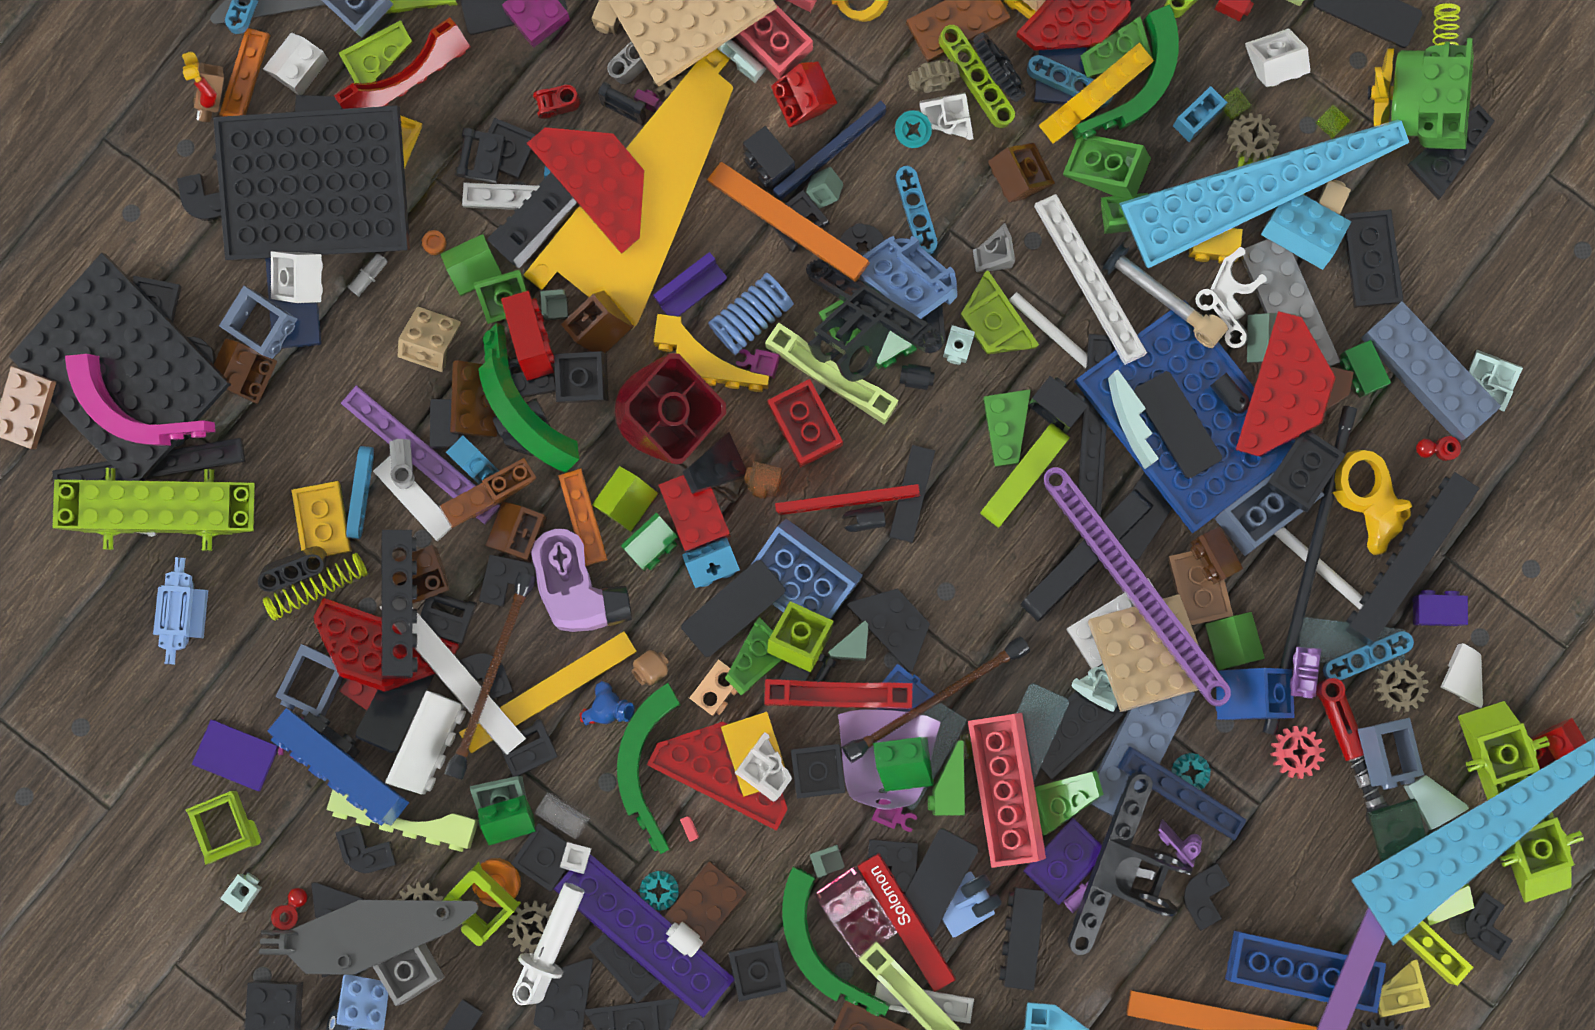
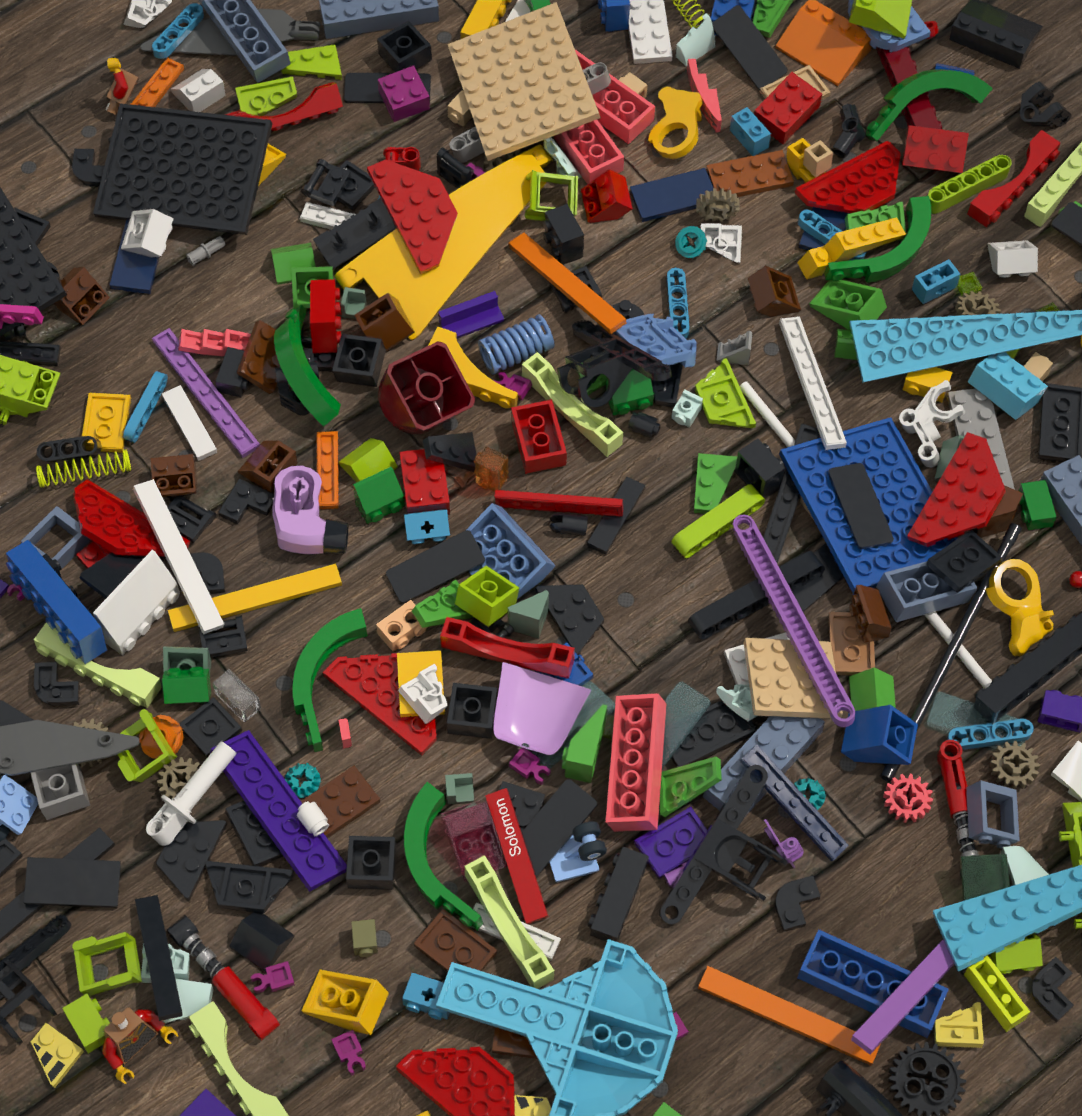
camera: 10 degrees right, 20 degrees down
sand blue window [219,286,297,359] -> none
black brick [381,530,417,679] -> none
light grey piece [389,439,415,489] -> none
tan bracket [398,307,461,372] -> none
orange tile [422,230,447,255] -> none
dark orange slope [440,458,536,528] -> none
reddish brown hose [444,572,537,780] -> none
dark azure slope [446,435,499,484] -> none
white plate [560,842,591,874] -> none
blue animal [580,681,634,725] -> none
medium nougat head [632,650,669,686] -> none
dark blue tile [773,100,886,201] -> none
sand green panel [806,166,843,209] -> none
reddish brown hose [842,636,1030,763] -> none
green slope [873,737,934,792] -> none
lime beam [939,25,1015,128] -> none
black gear [973,32,1026,102] -> none
piece [1102,243,1228,348] -> none
light aqua slope [1108,370,1159,469] -> none
black piece [1210,372,1250,414] -> none
medium lavender hinge [1290,647,1321,698] -> none
none -> coral slope [178,329,251,356]
none -> lime piece [524,170,578,221]
none -> dark blue tile [630,168,714,222]

